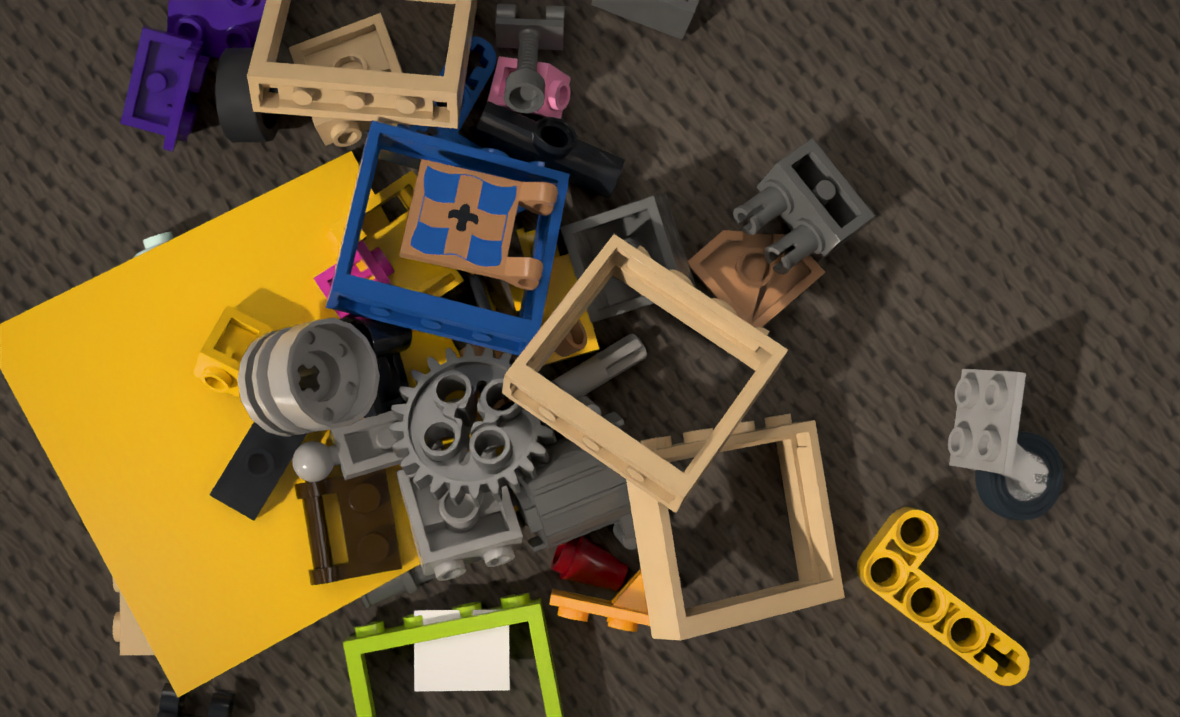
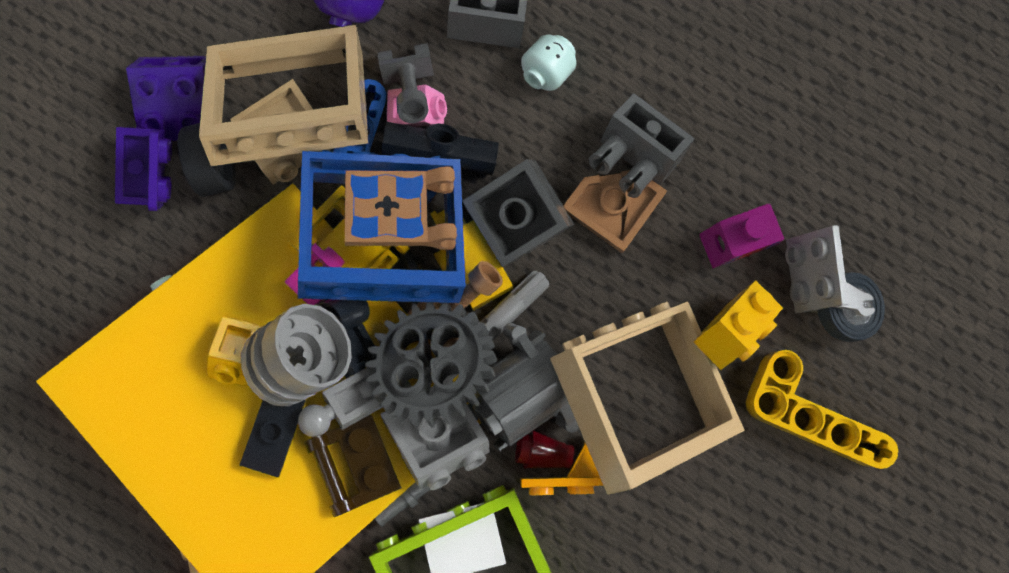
camera: 15 degrees left, 5 degrees down
tan window [502,234,788,513] -> none
none -> light aqua head [521,34,576,91]
none -> yellow brick [693,280,783,370]
none -> magenta torso [699,203,784,269]

